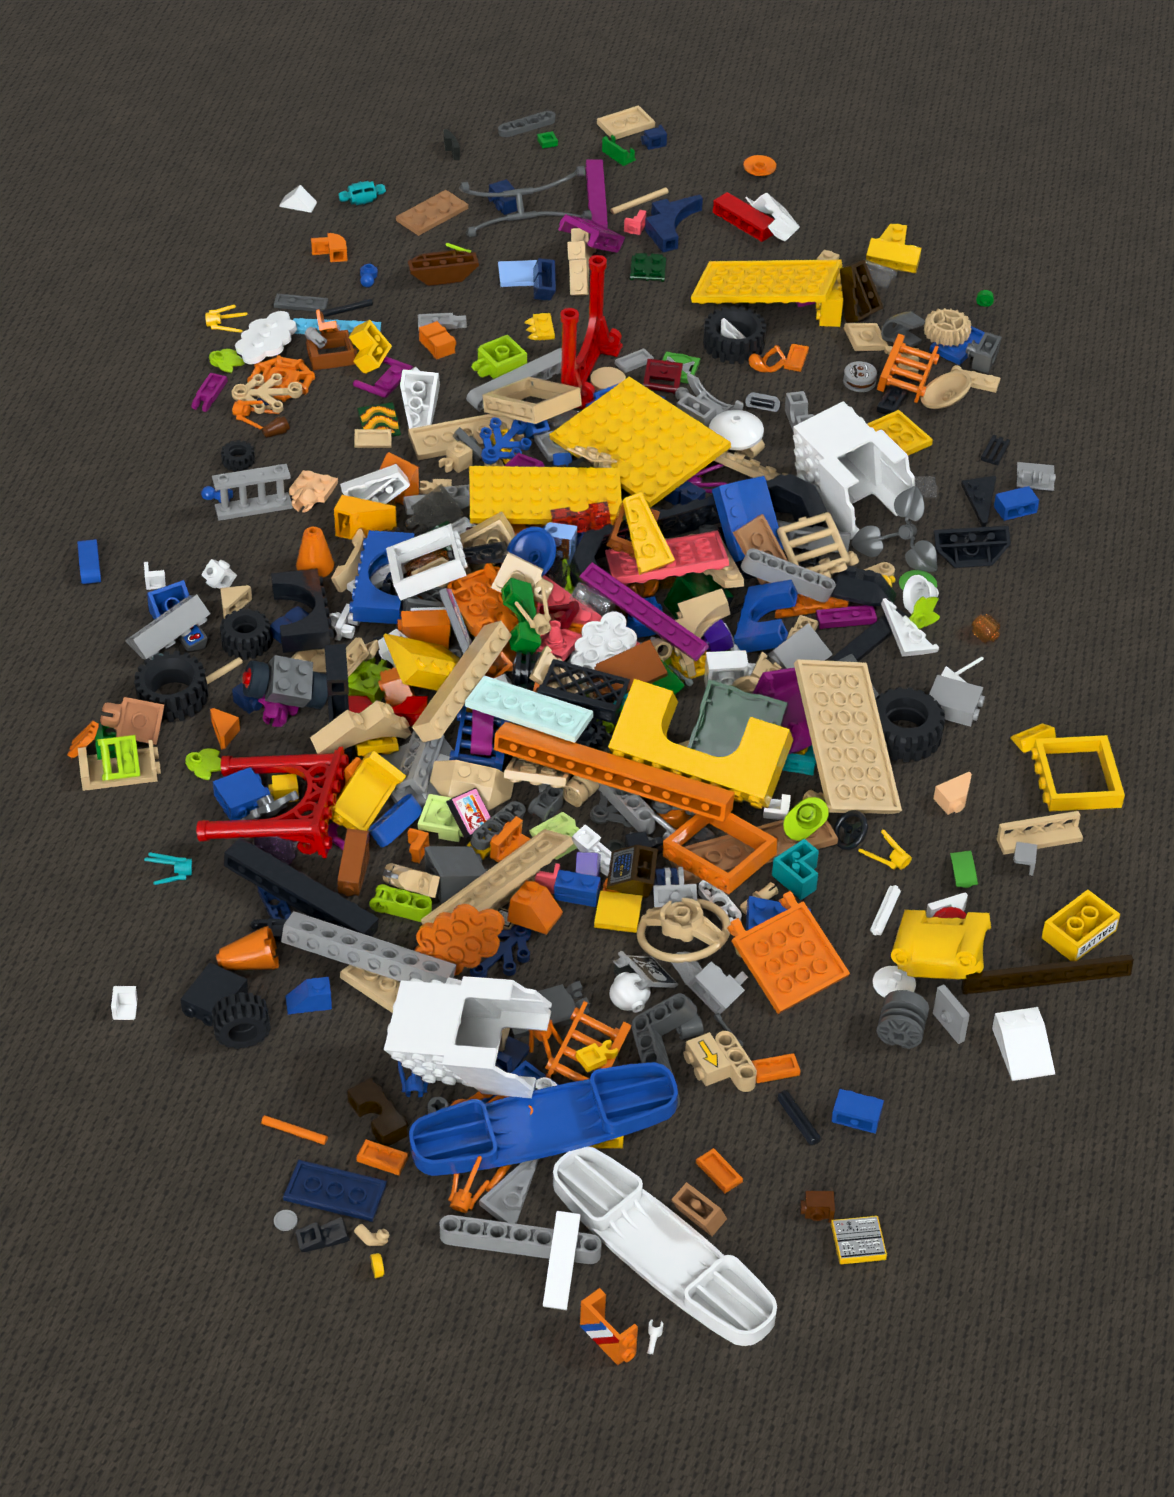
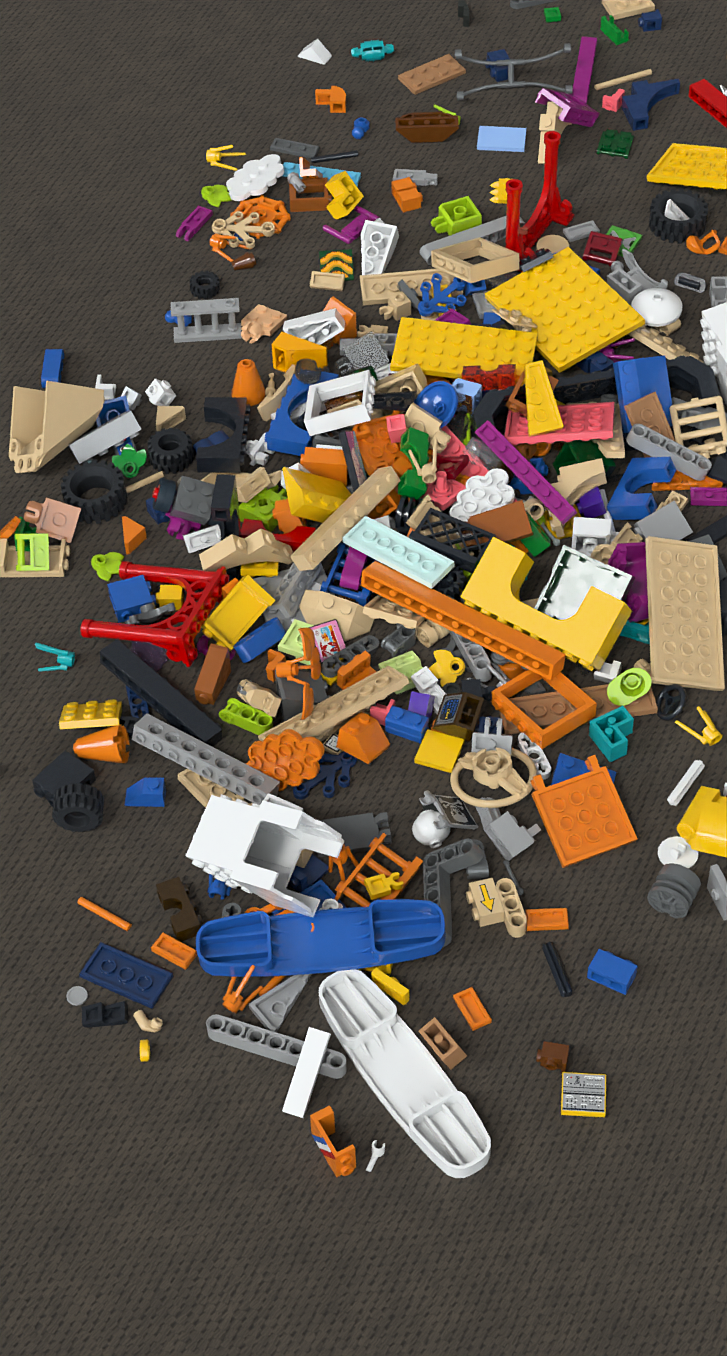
camera: 15 degrees right, 5 degrees up
dark blue piece [533,258,556,300] -> none
tan axle [740,882,778,915] -> none
none -> tan windscreen [9,381,105,473]
none -> yellow plate [59,699,122,729]
none -> green plate [112,444,147,478]
none -> tile [121,386,142,410]
none -> white plate [183,524,221,553]
none -> tan piece [265,373,276,397]
none -> orange plant [276,628,321,720]
none -> clear smoke hair [295,359,321,385]
none -> yellow plate [371,968,409,1005]
none -> coral panel [386,414,406,443]
none -> yellow plate [429,650,465,687]
none -> plate [519,248,553,272]

